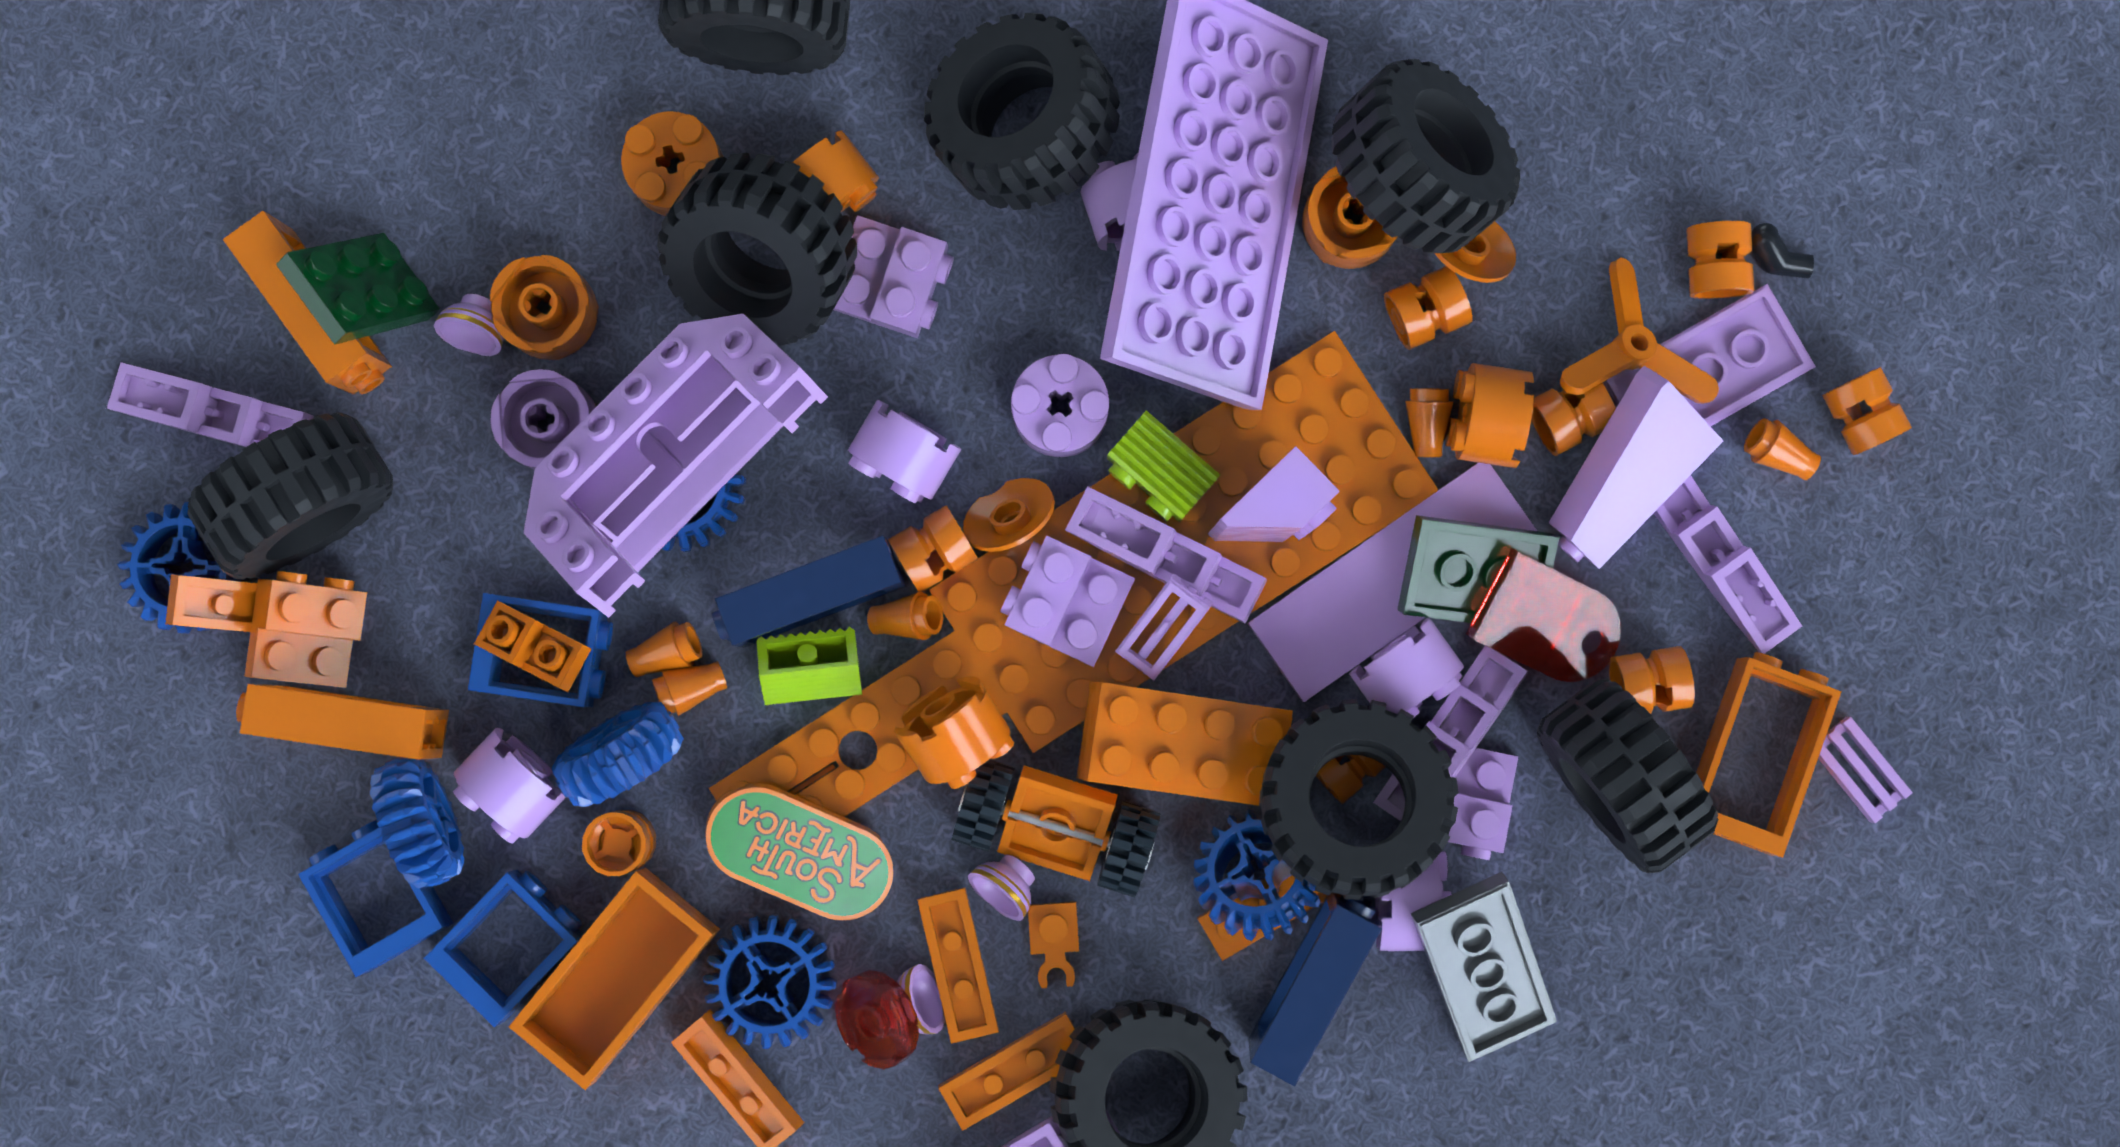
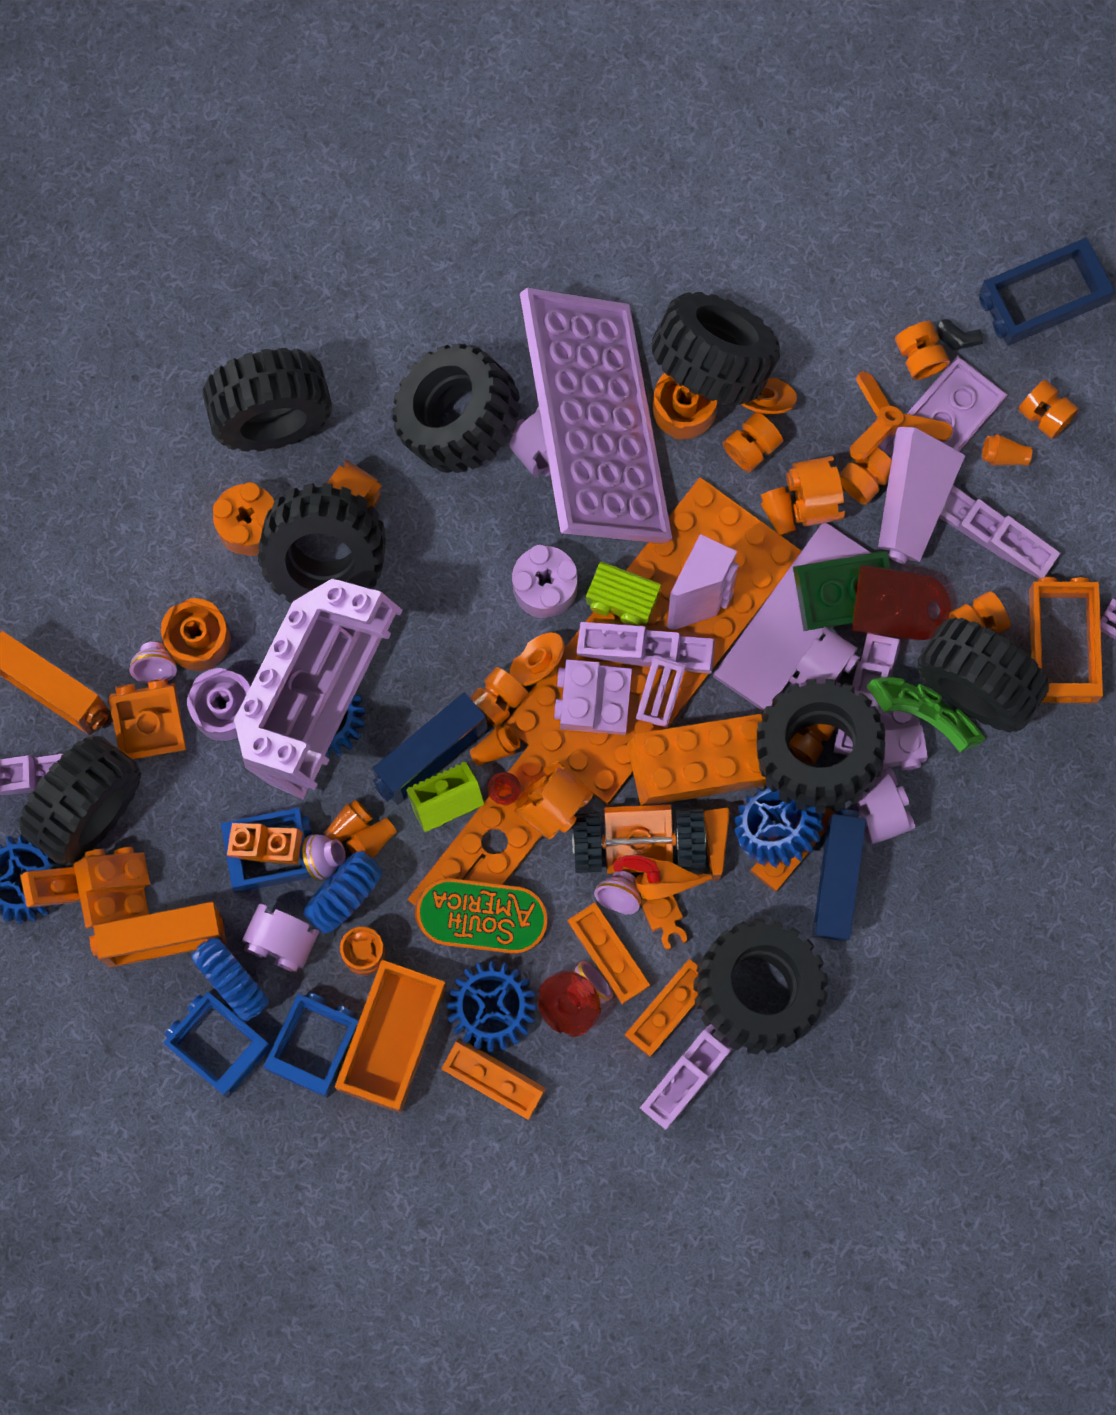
camera: 15 degrees left, 10 degrees down
dark green plate [276,233,440,345] -> none
lavender plate [833,215,954,339] -> none
lavender brick [848,399,961,503] -> none
tile [1411,872,1557,1062] -> none
none -> orange plate [108,678,187,759]
none -> lavender piece [302,834,345,881]
none -> clear red cone [488,772,521,806]
none -> orange piece [613,855,712,899]
none -> orange slope [703,808,730,881]
none -> bright green tile [866,677,986,753]
none -> dark blue window [979,237,1115,346]

